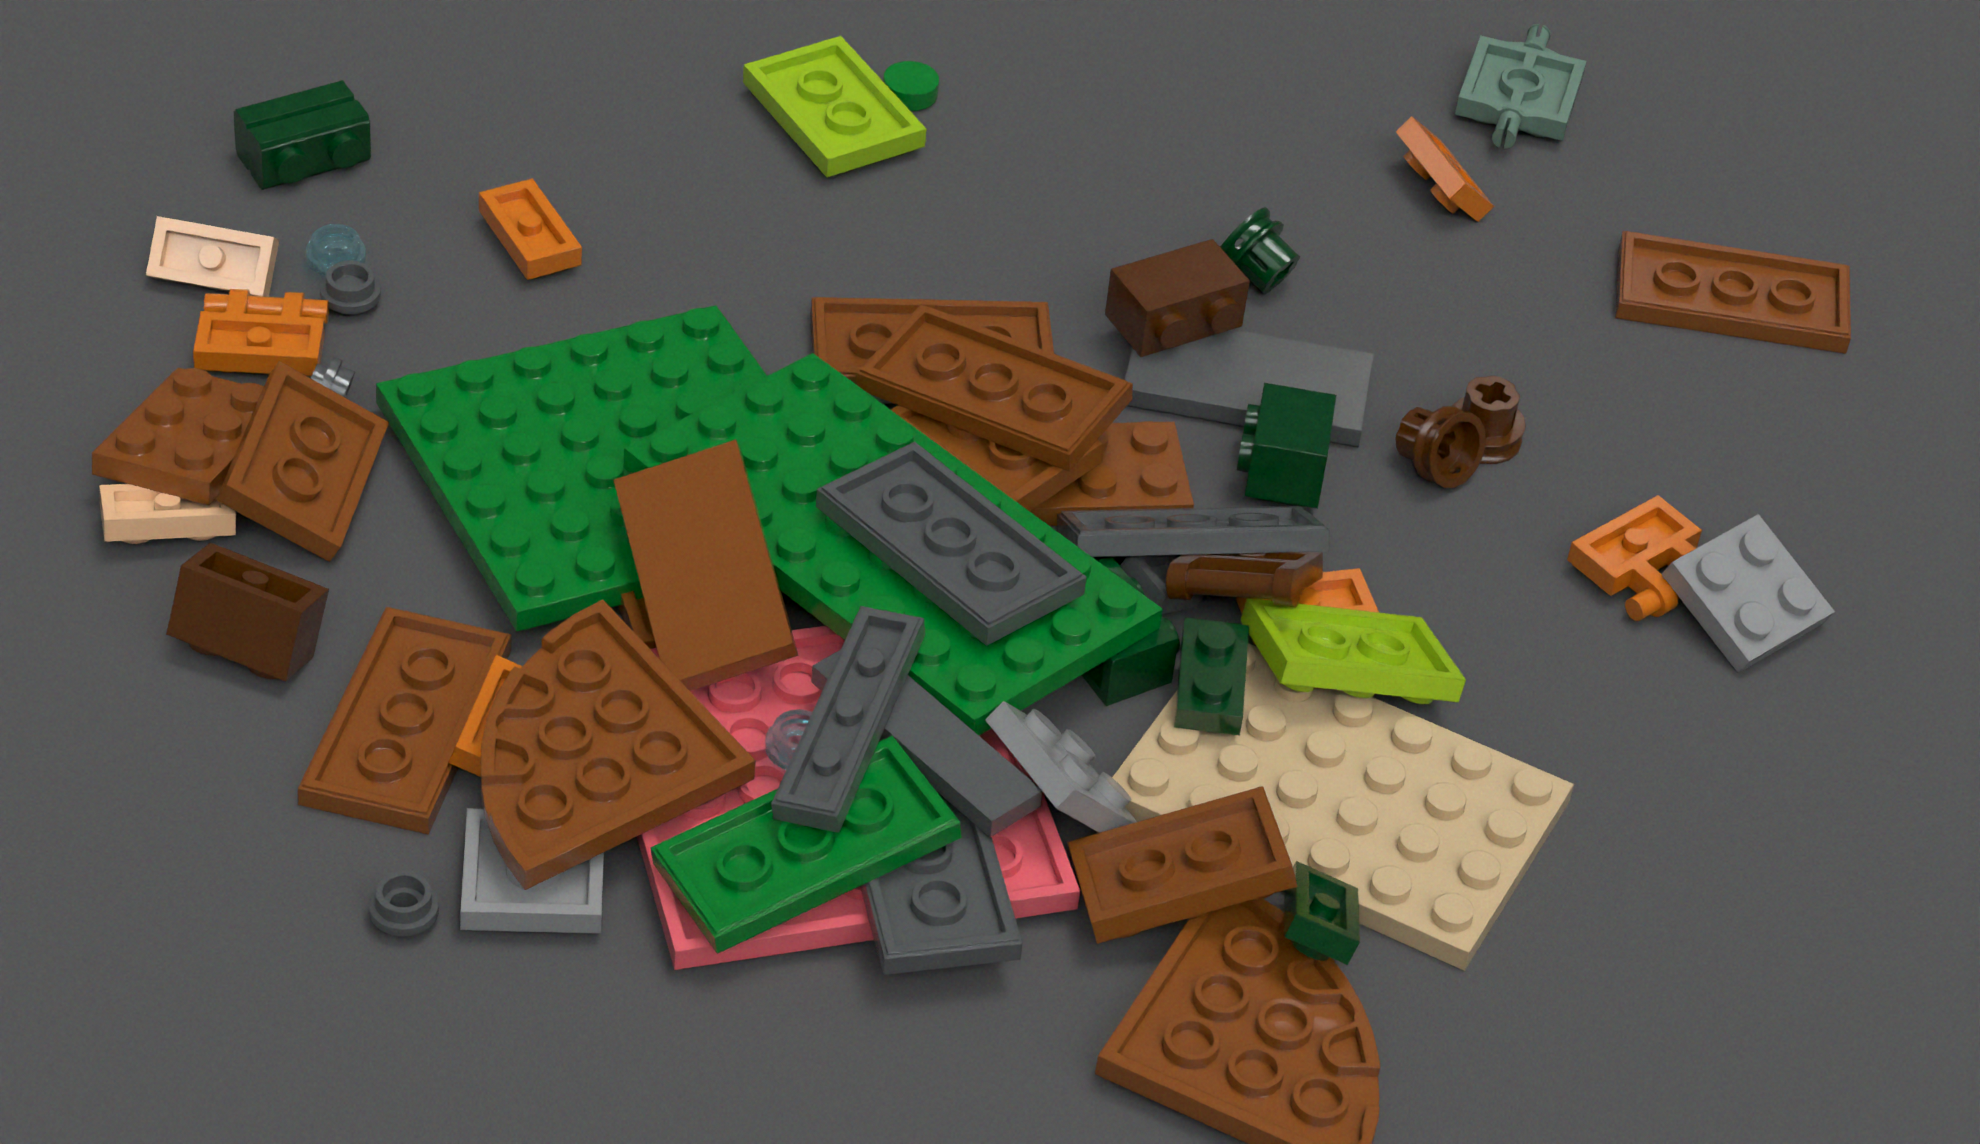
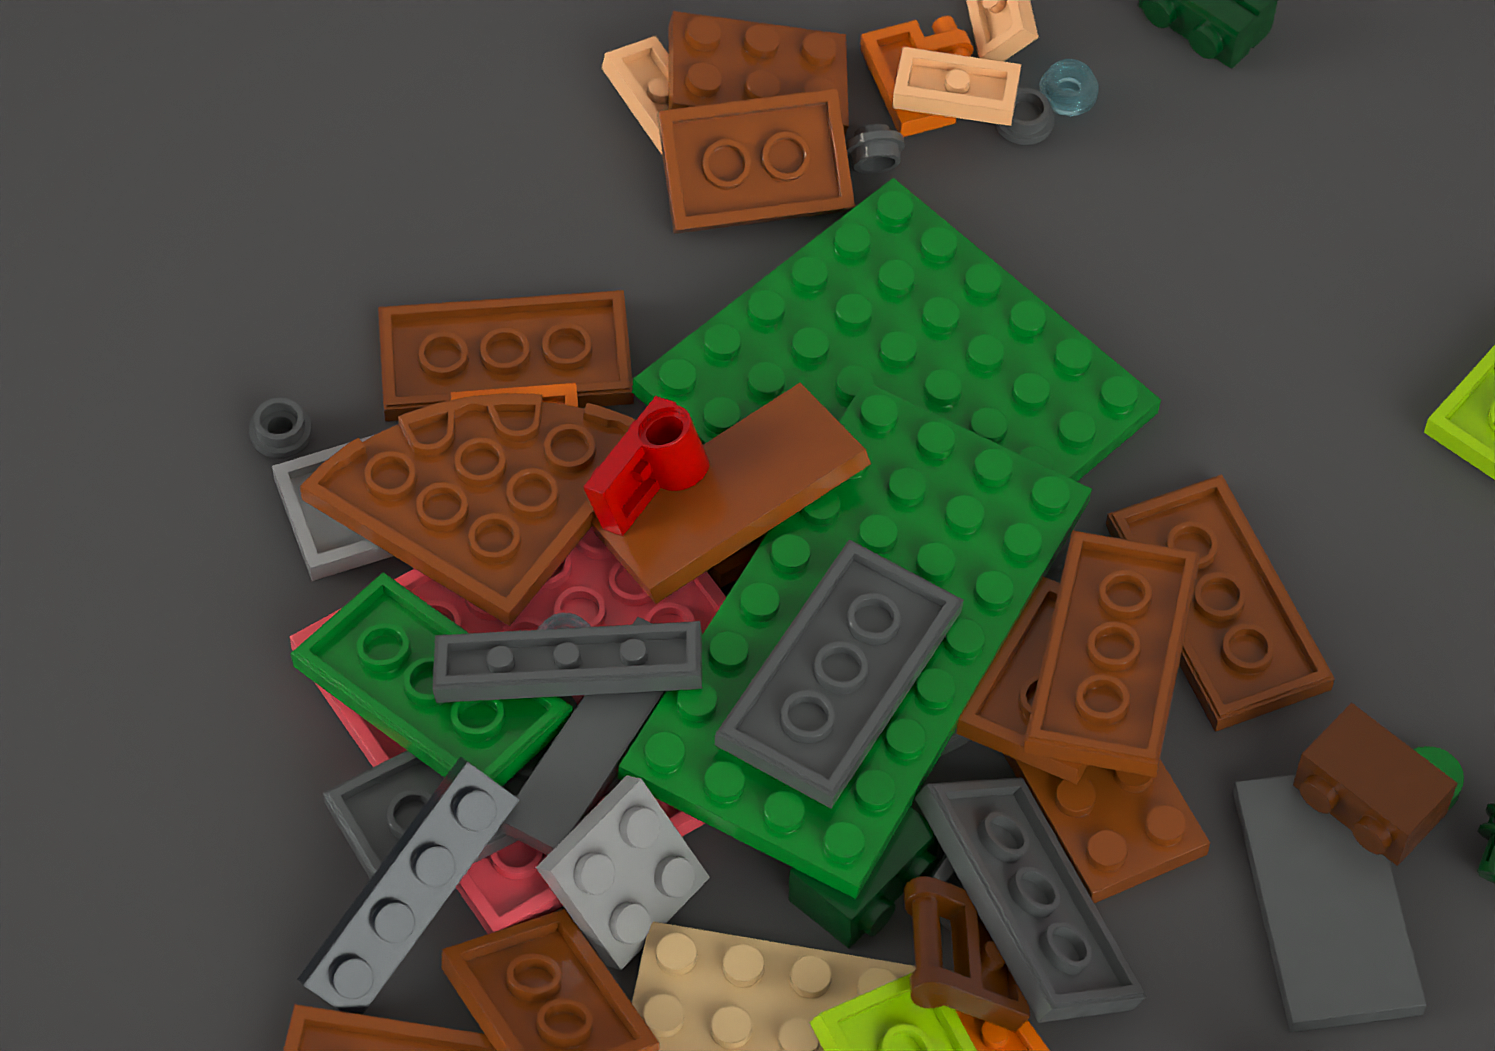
camera: 75 degrees right, 15 degrees up
reddish brown brick [166,543,329,682] -> none
orange plate [479,178,582,280] -> none
dark green plate [1174,617,1249,736] -> none
dark green brick [1237,383,1337,509] -> none
none -> plate [298,756,519,1015]
none -> red plate [583,396,709,536]
none -> light nougat plate [892,47,1021,126]

